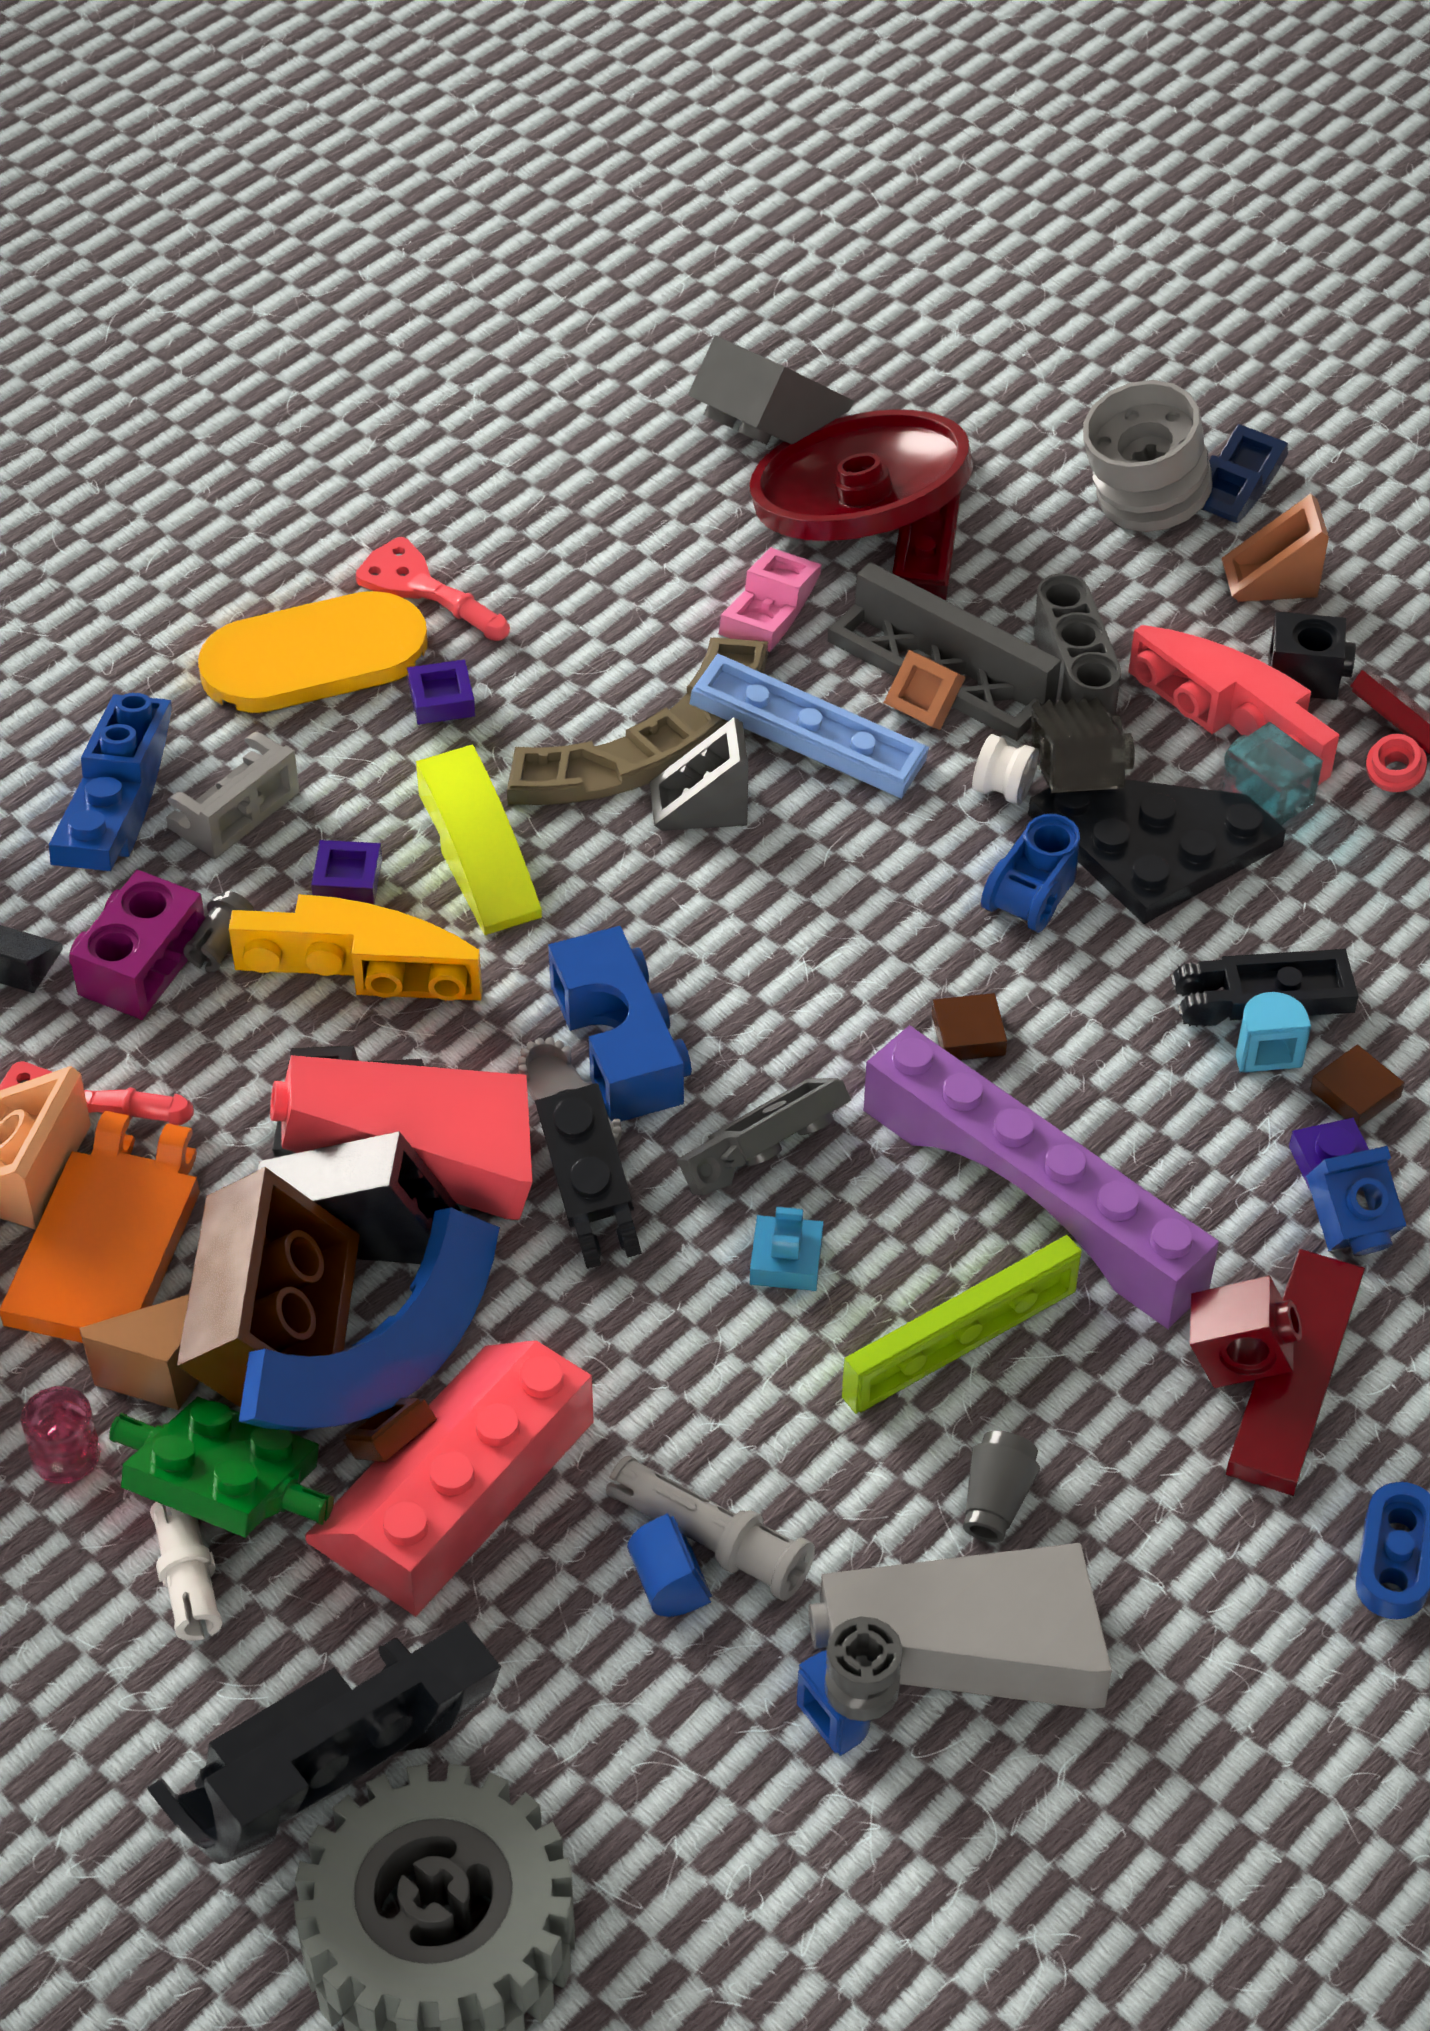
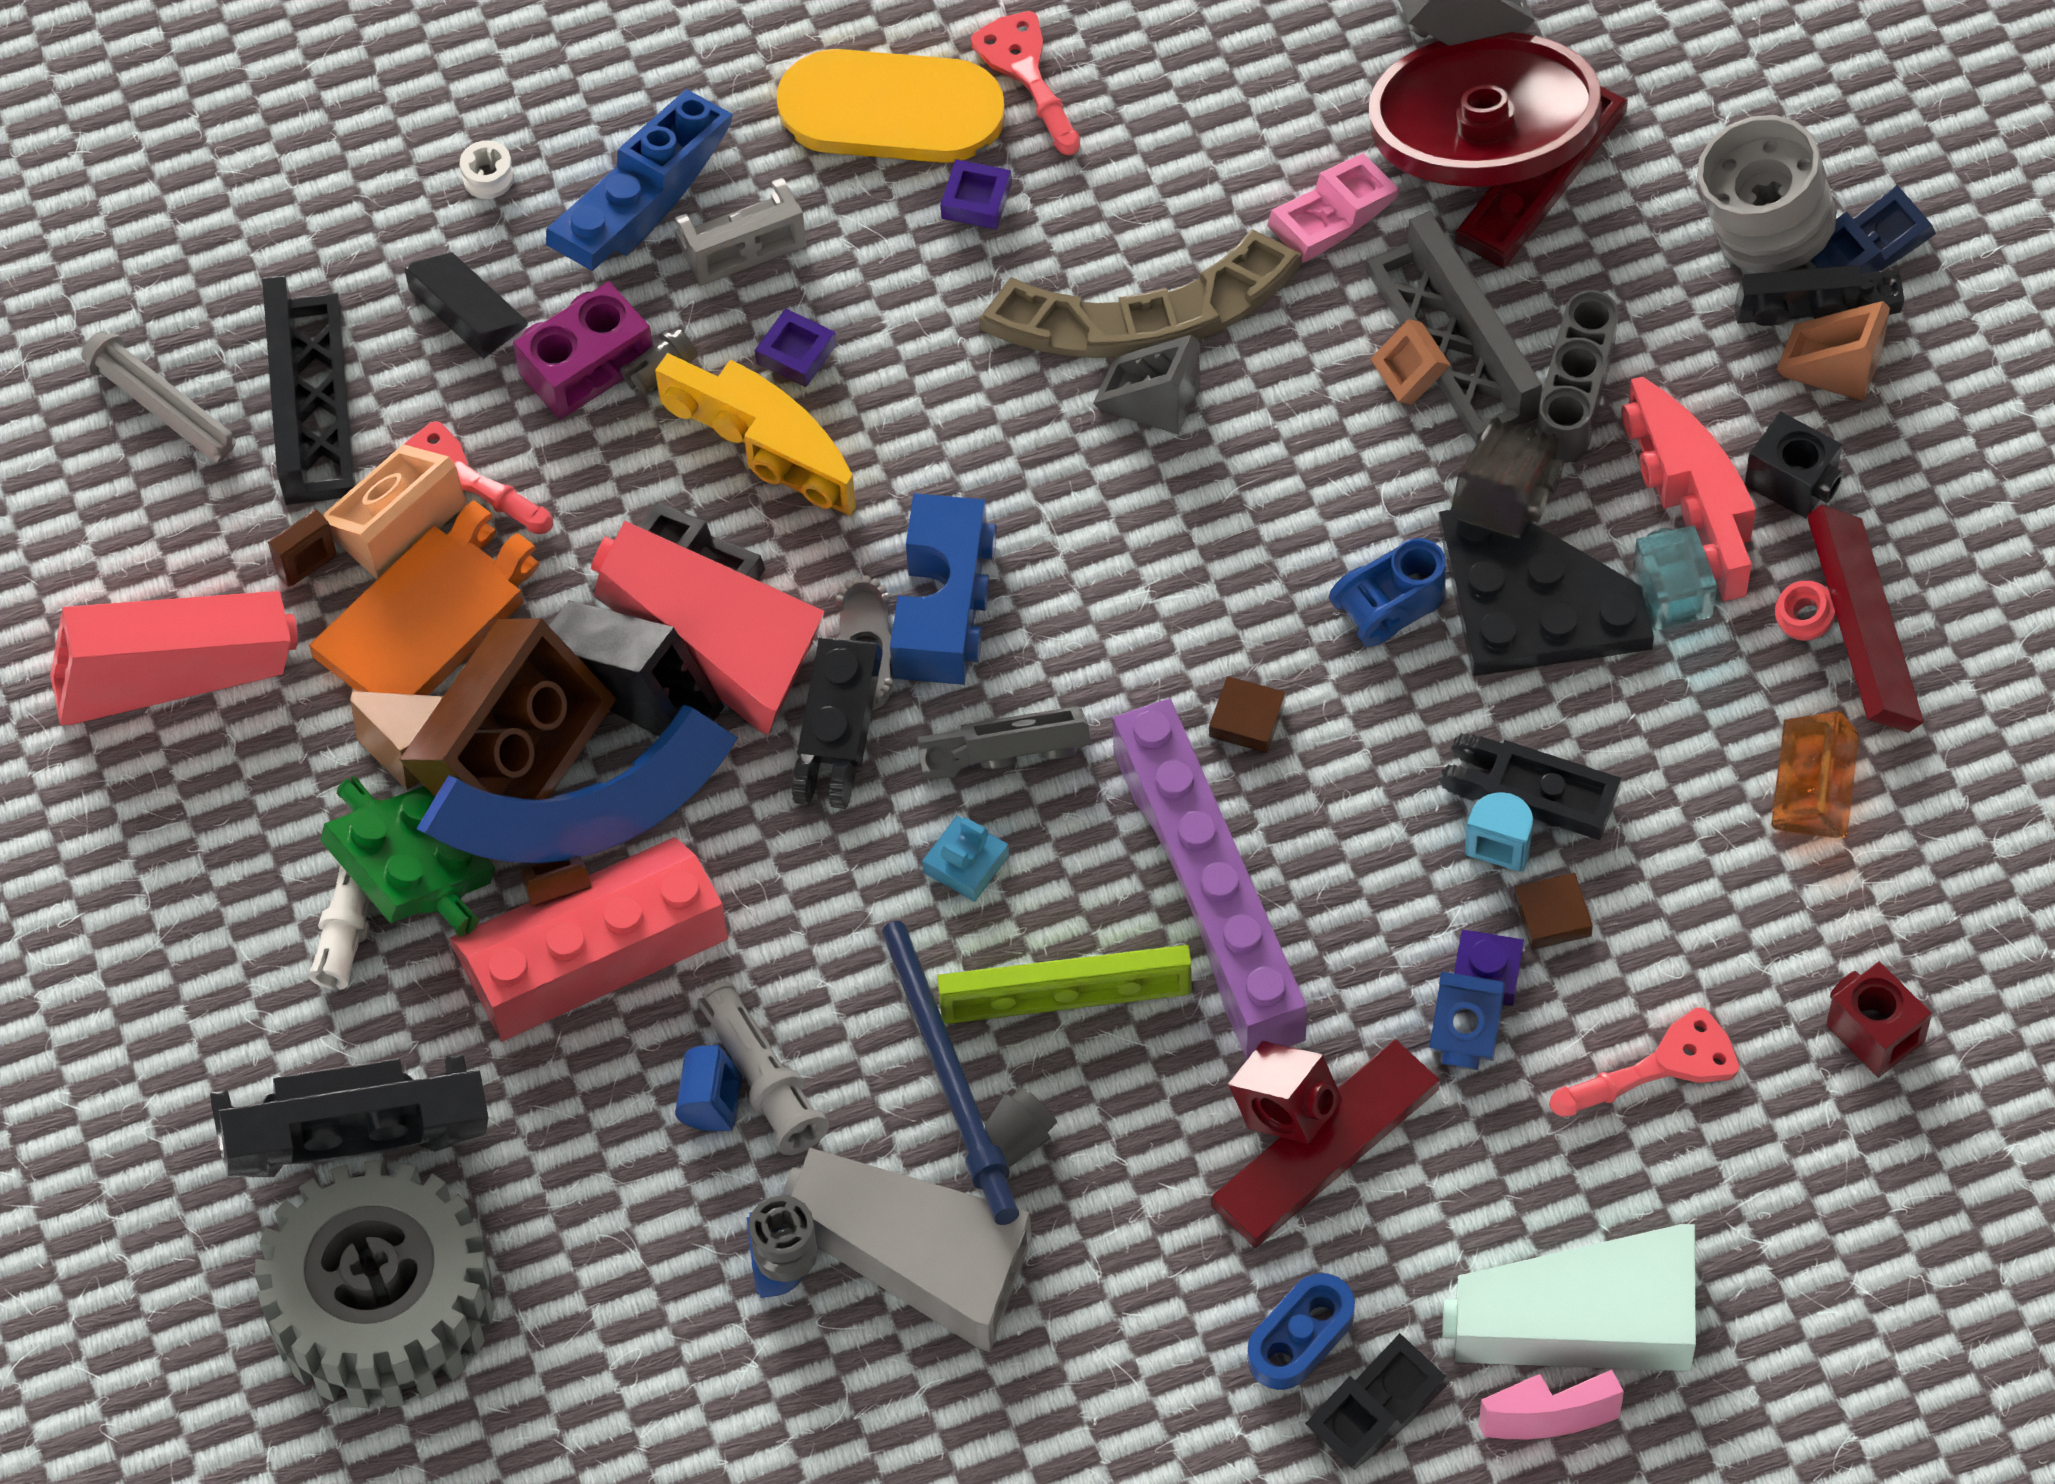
camera: 30 degrees right, 10 degrees up
clear pink wheel [20,1386,101,1484] -> none
neon yellow slope [416,744,542,936] -> none
light blue tile [689,653,929,799] -> none
white wheel [972,734,1039,805] -> none
none -> dark blue bar [882,921,1019,1225]
none -> black hinge [1734,265,1904,326]

